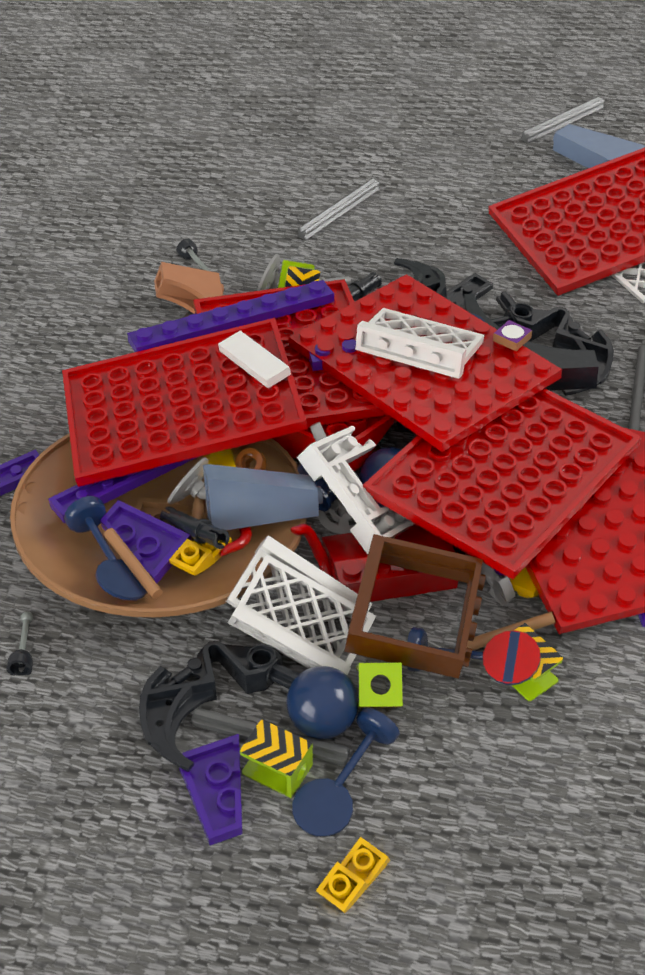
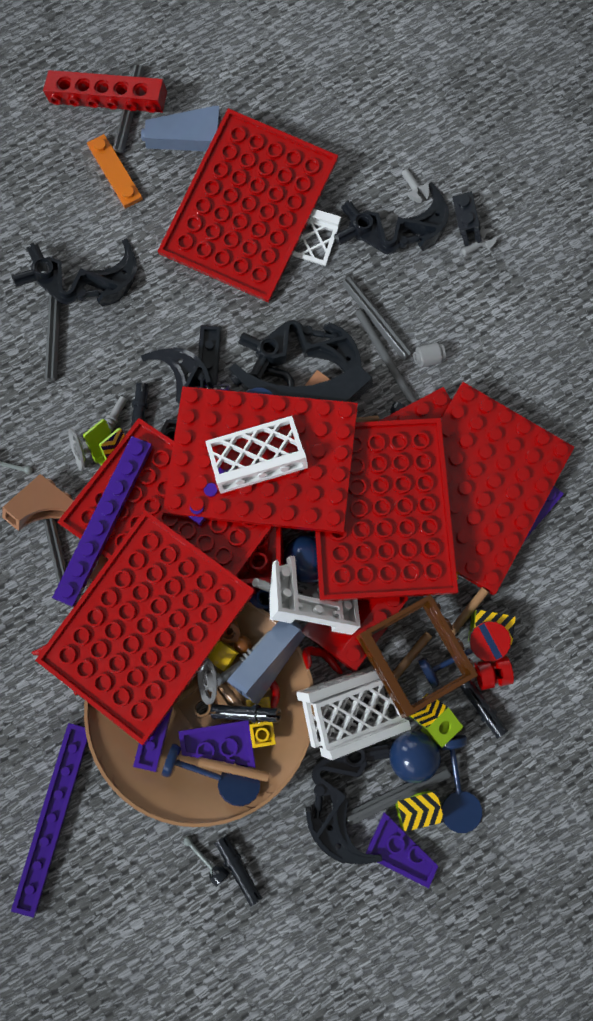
camera: 45 degrees left, 30 degrees up
white tile [218,331,291,388] -> none
yellow slope [316,837,390,913] -> none
tile [493,320,532,351] -> none
none -> black piece [11,238,137,307]
none -> red brick [43,70,167,113]
none -> orange plate [87,134,143,209]
none -> black pin [214,835,263,906]
none -> medium nougat bar [392,631,432,680]
none -> black pin [460,680,508,739]
none -> red wheel [474,655,514,690]

